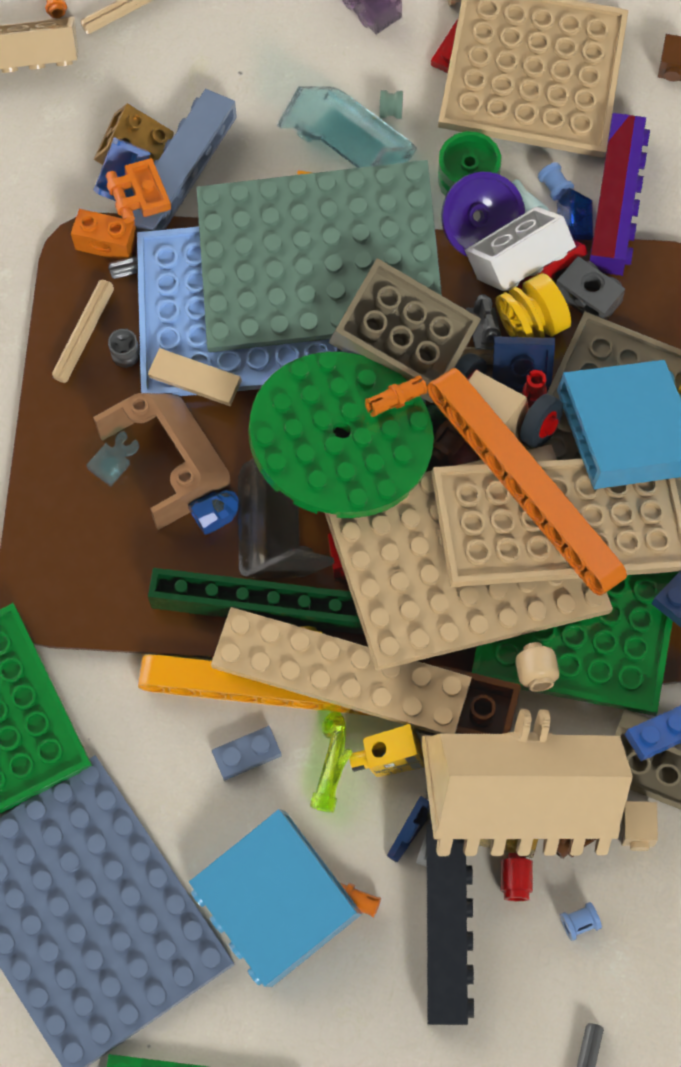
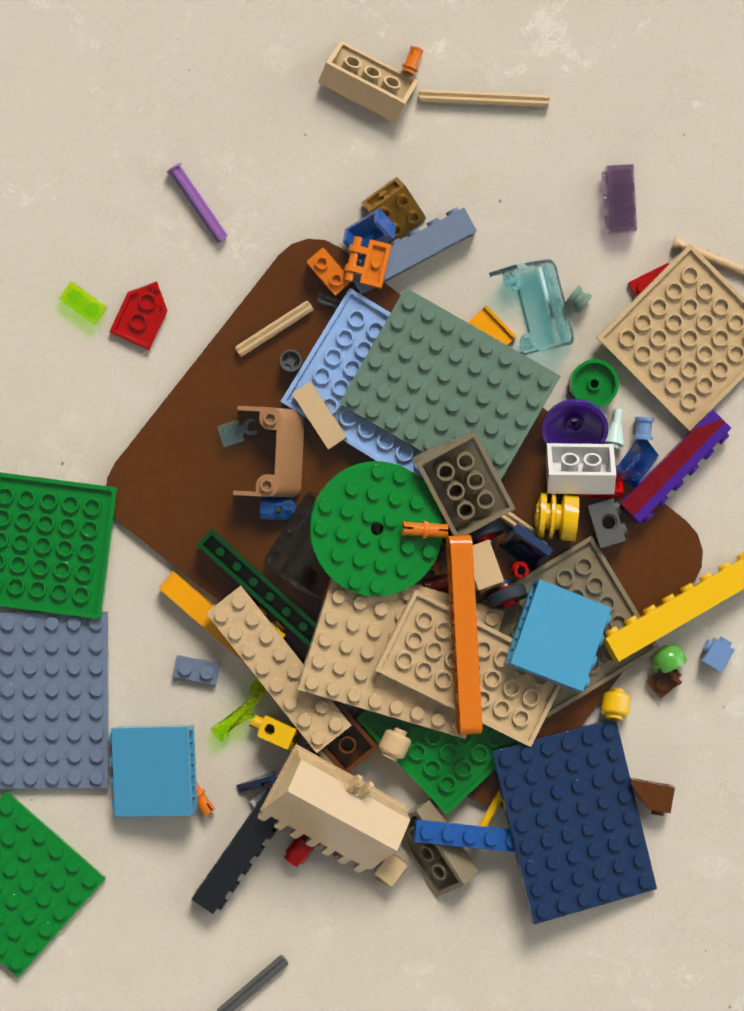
camera: 30 degrees right, 20 degrees up
dark grey hinge [466,294,502,350] -> none
medium blue bush [560,902,602,941] -> none

